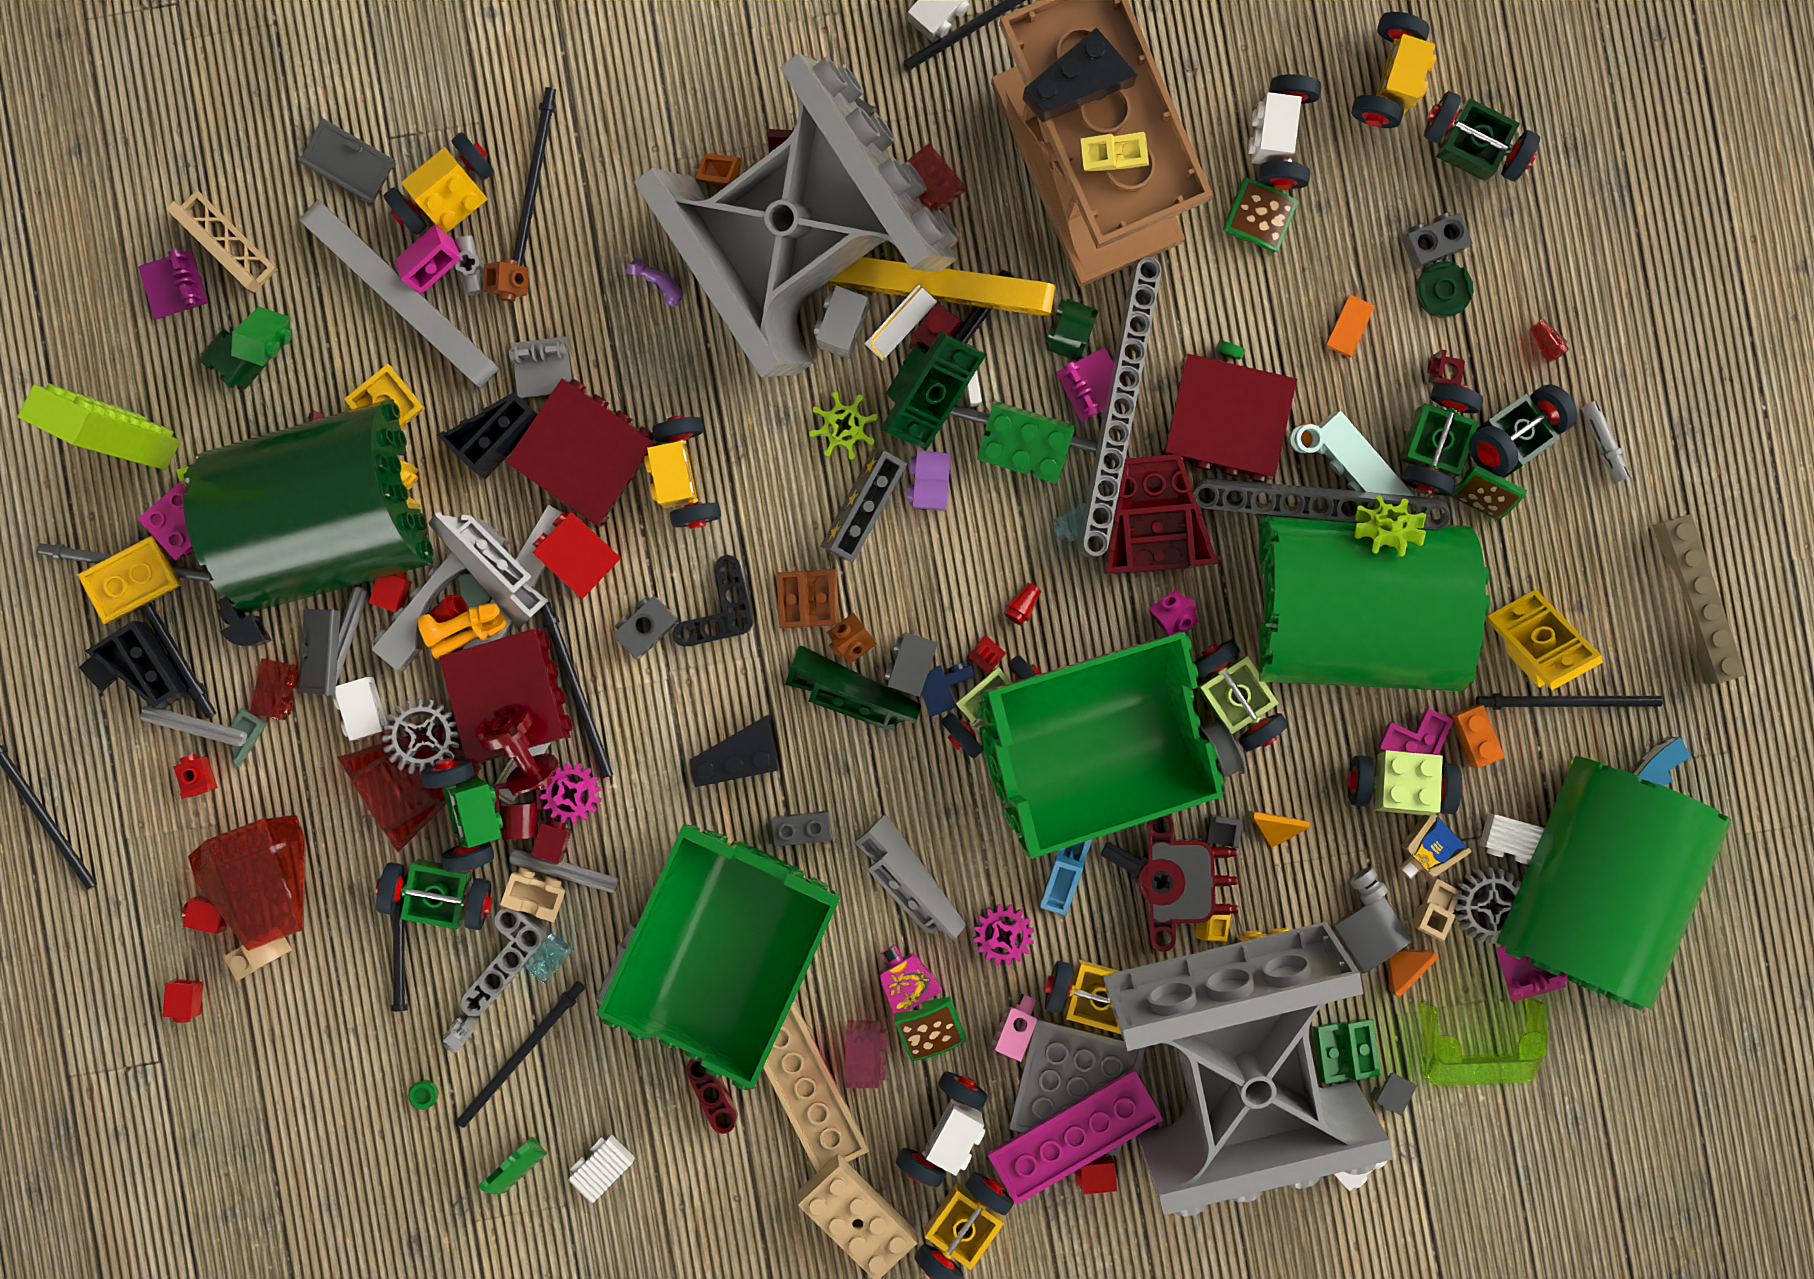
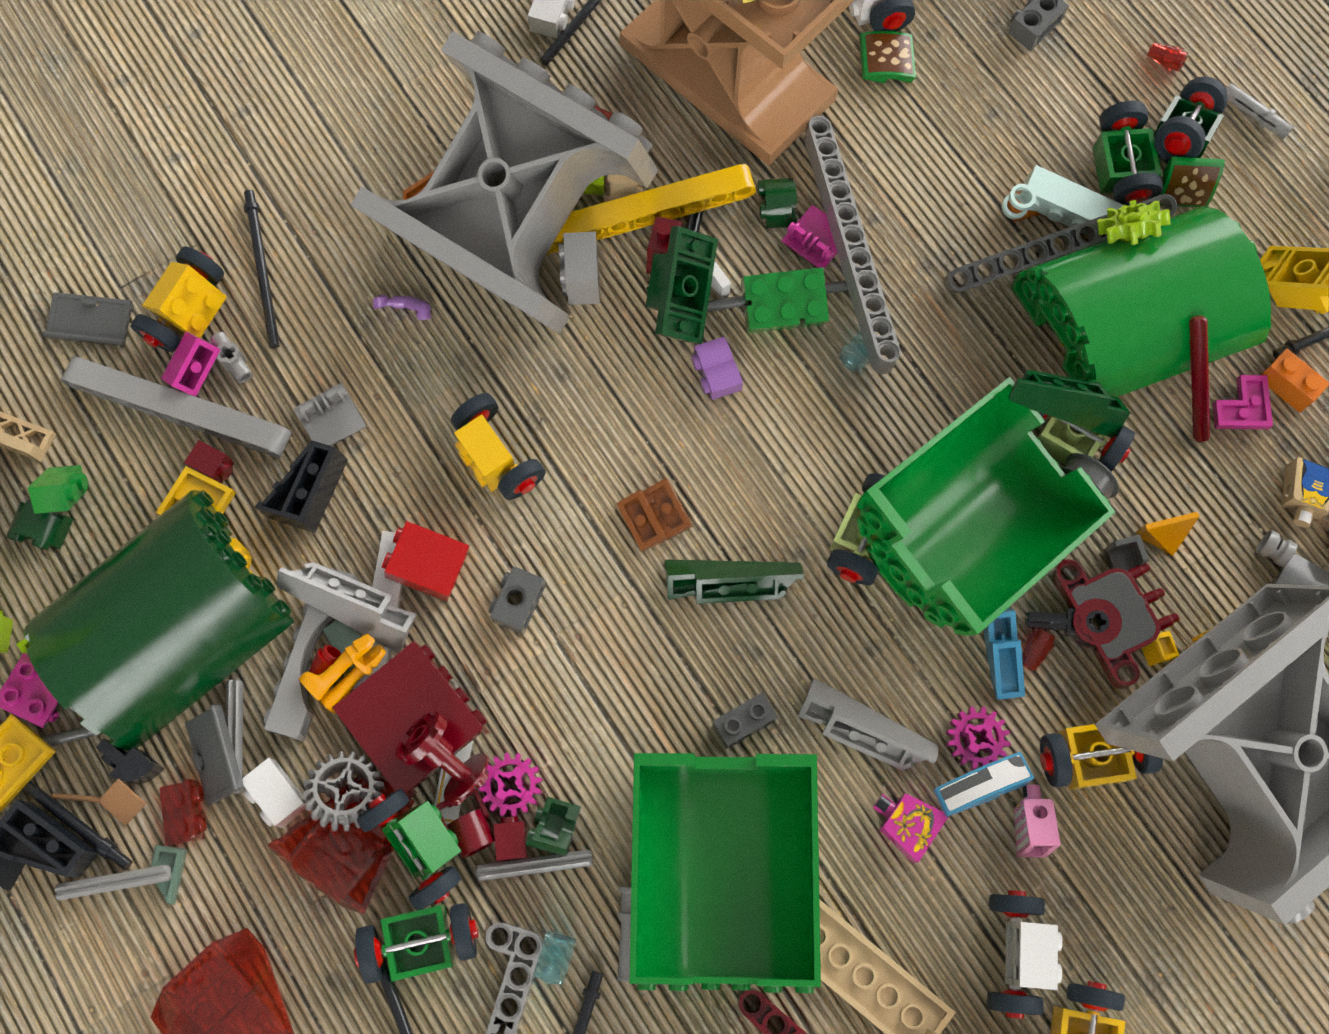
camera: 25 degrees left, 15 degrees down
red brick [173,754,218,799] -> none
red brick [368,572,412,612] -> none
dark orange brick [483,259,529,302] -> none
tan cylinder [500,867,565,923] -> none
dark red panel [506,378,659,526] -> none
black bar [540,602,613,778] -> none
black beam [673,555,753,647] -> none
black wedge [690,714,780,787] -> none
lime gear [810,391,878,461] -> none
dark grey brick [820,449,907,563] -> none
dark orange brick [827,612,877,664] -> none
clear pink brick [845,1020,886,1088] -> none
white sticker [864,285,937,361] -> none
dark grey brick [884,632,938,697] -> none
slope [894,997,967,1062] -> none
dark blue brick [922,663,975,717] -> none
red tile [967,635,1006,674] -> none
dark pink plate [987,1068,1164,1205] -> none
red cone [1004,583,1041,626] -> none
light grey plate [1009,1018,1146,1157] -> none
red brick [1074,1156,1117,1195] -> none
dark red wedge [1105,454,1219,574] -> none
dark pink brick [1149,589,1199,635] -> none
dark red panel [1162,354,1297,483] -> none
green tile [1216,340,1245,360] -> none
orange tile [1325,294,1375,358] -> none
yellowish green brick [1346,750,1463,816] -> none
dark green tile [1416,261,1474,318] -> none
dark red bracket [1427,349,1465,384] -> none
none -> medium nougat piece [51,779,147,826]
none -> dark red brick [184,440,234,484]
none -> dark green cylinder [526,797,581,856]
none -> slope [934,751,1034,817]
none -> dark green wedge [1009,370,1130,438]
none -> clear red cone [1022,628,1056,672]
none -> dark red axle [1190,315,1210,443]

